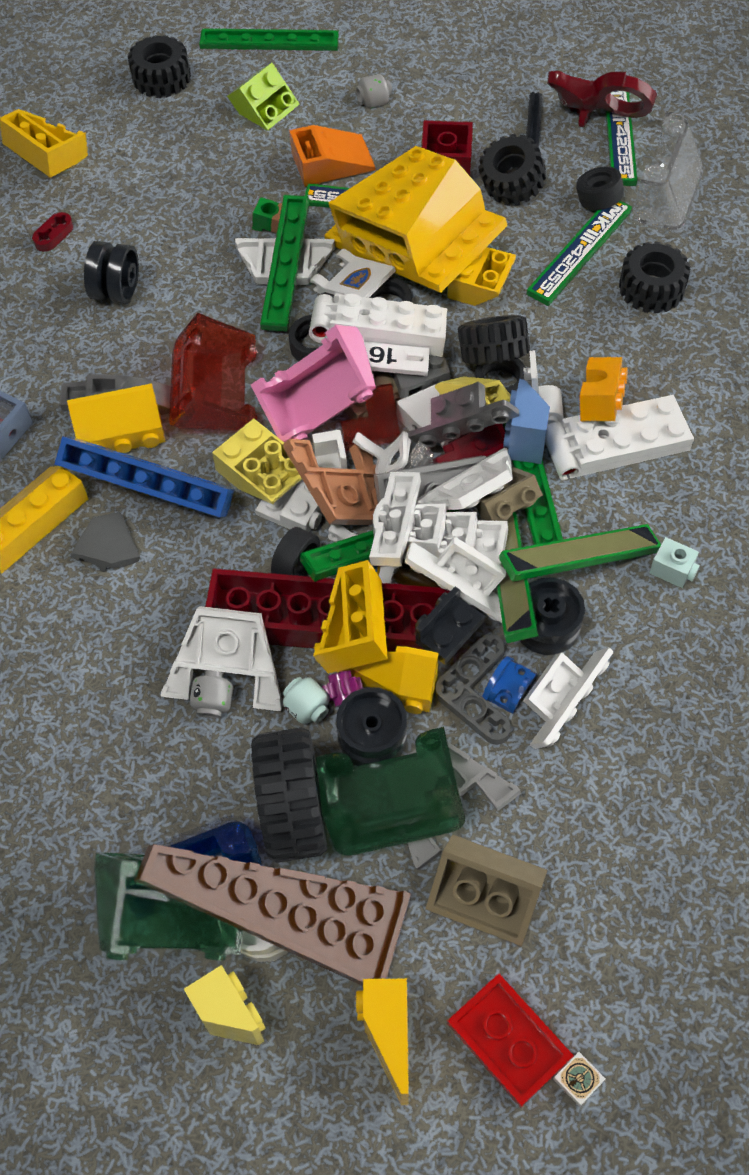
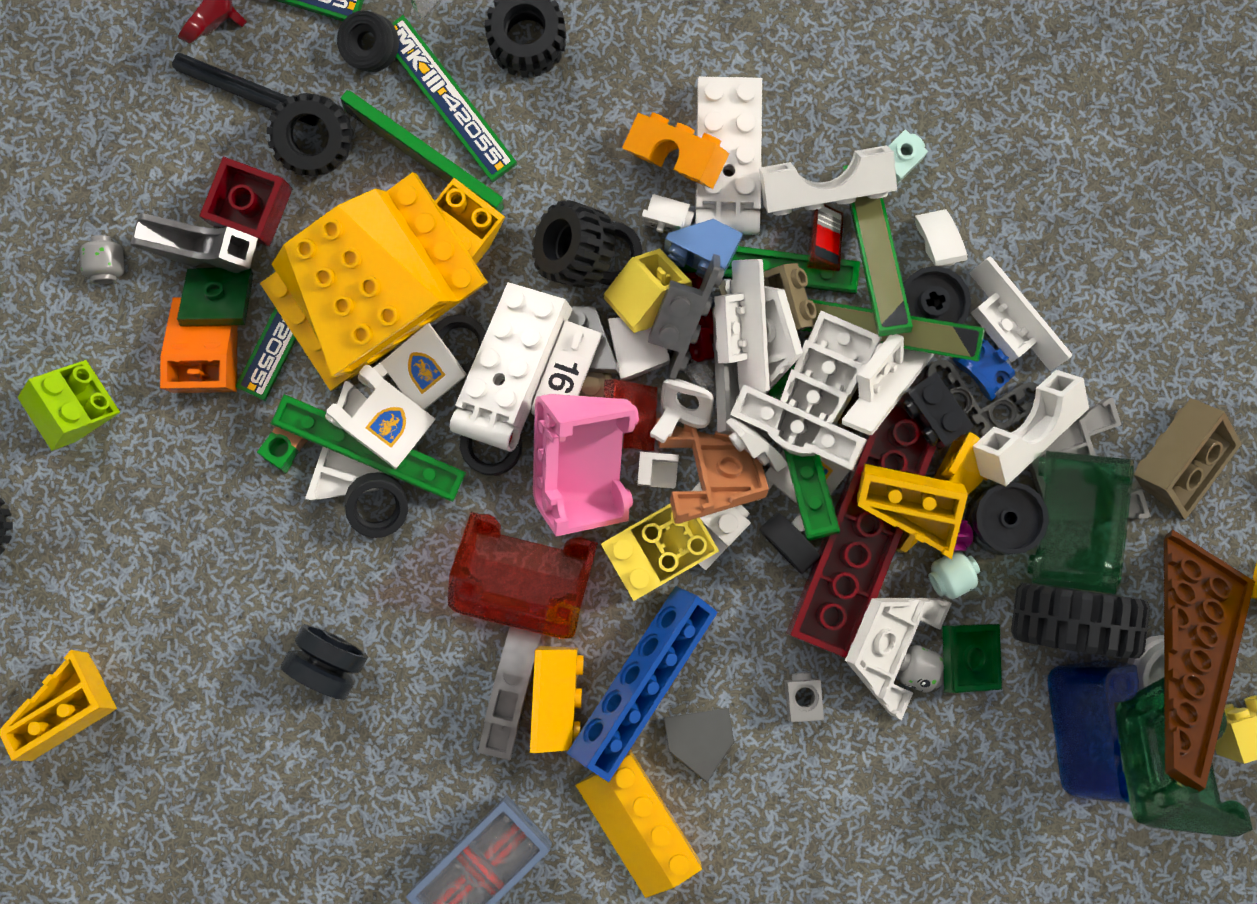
camera: 75 degrees left, 25 degrees up
dark red beam [32,212,74,252] -> none
none -> flat silver arch [130,213,258,273]
none -> dark green plate [177,268,253,326]
none -> white flag [325,365,436,469]
none -> green tile [340,90,504,213]
none -> black tyre [344,472,408,538]
none -> white bracket [714,259,770,392]
none -> white slope [726,418,788,473]
none -> white arch [759,145,897,216]
none -> light grey brick [784,672,824,722]
none -> slope [807,204,844,271]
none -> white slope [915,209,967,267]
none -> dark green plate [942,624,1002,693]
none -> white arch [973,370,1089,486]

